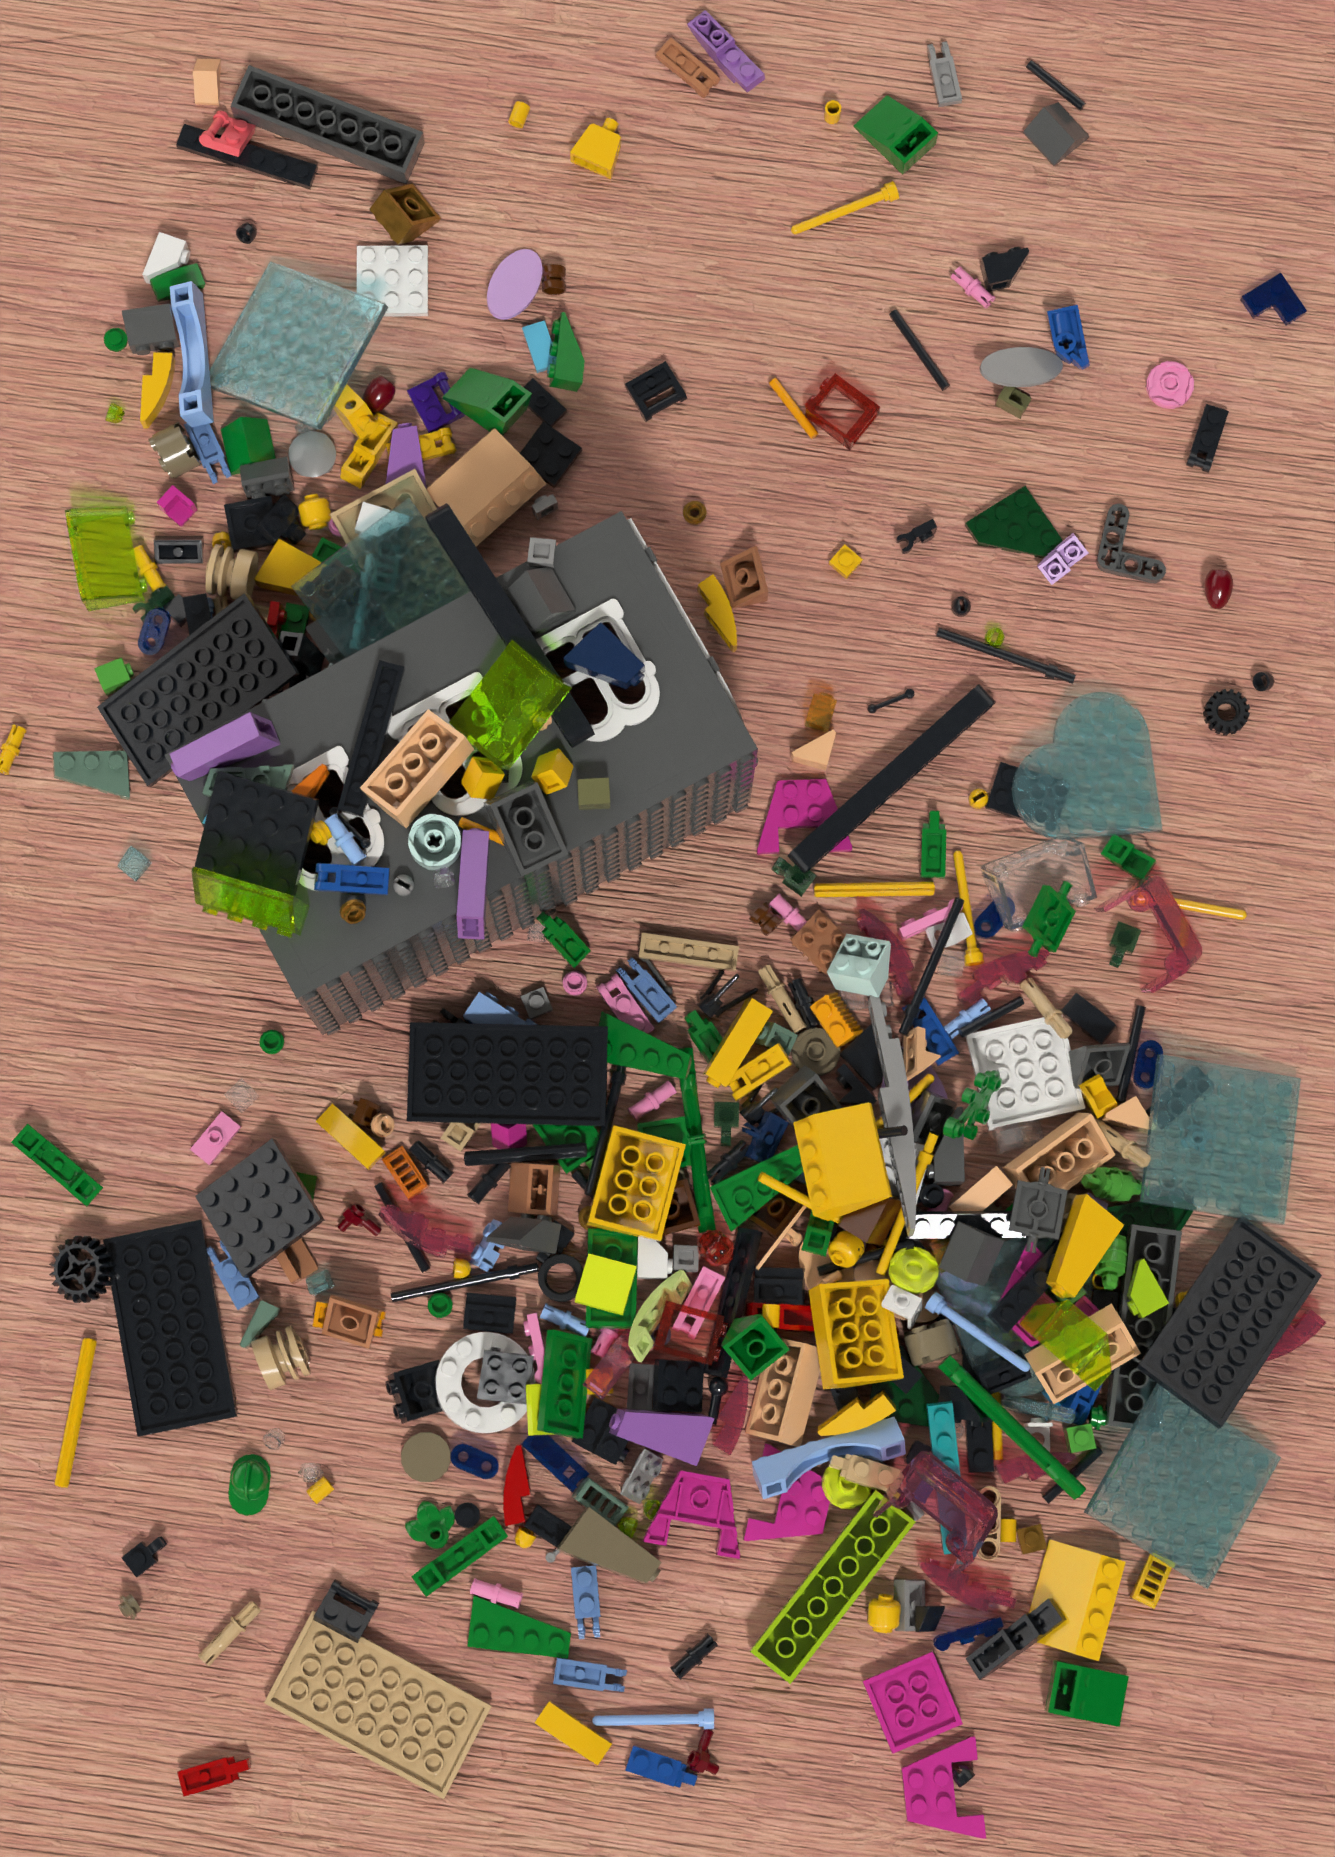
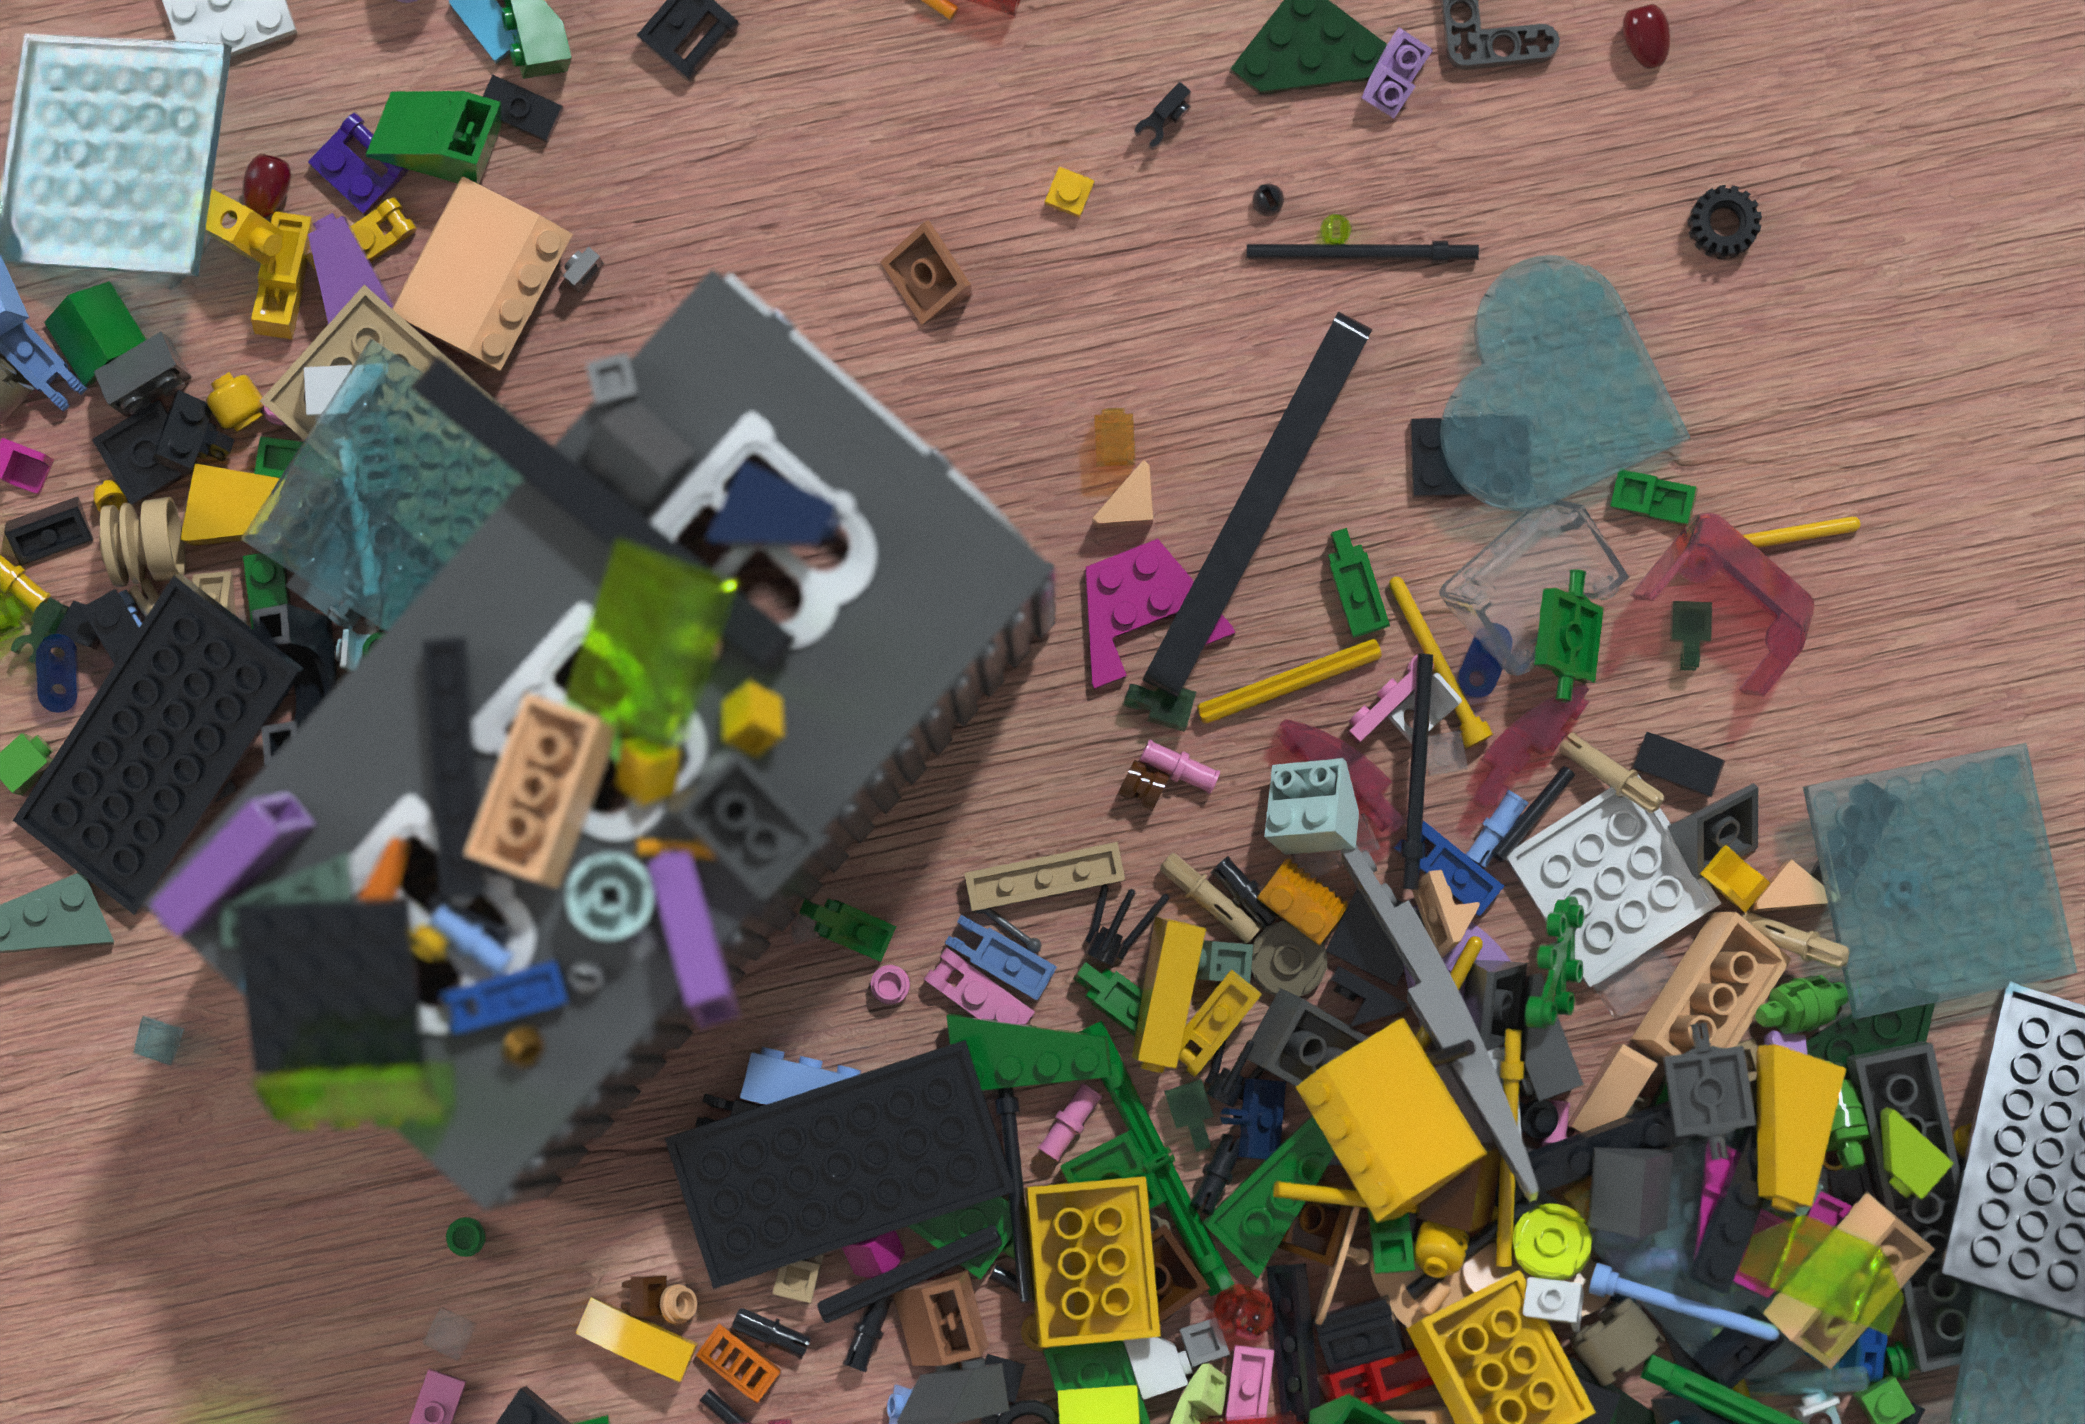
camera: 15 degrees left, 5 degrees up
red plate [267,601,287,639] -> none
light grey dish [288,431,336,478] -> none
black plate [520,422,582,488] -> none
light grey plate [521,987,553,1020] -> none
olive panel [577,778,611,810] -> none
pearl gold plate [683,501,707,525] -> none
yellow slope [697,574,737,652] -> none
yellow hinge [762,1304,780,1328] -> none
nougat hinge [790,909,846,974] -> none
black hinge [867,689,915,714] -> none
yellow hinge [968,788,988,809] -> none
black bar [1116,1005,1146,1103] -> none
clear blue plate [1133,1040,1163,1090] -> none
black hinge [1253,672,1275,691] -> none

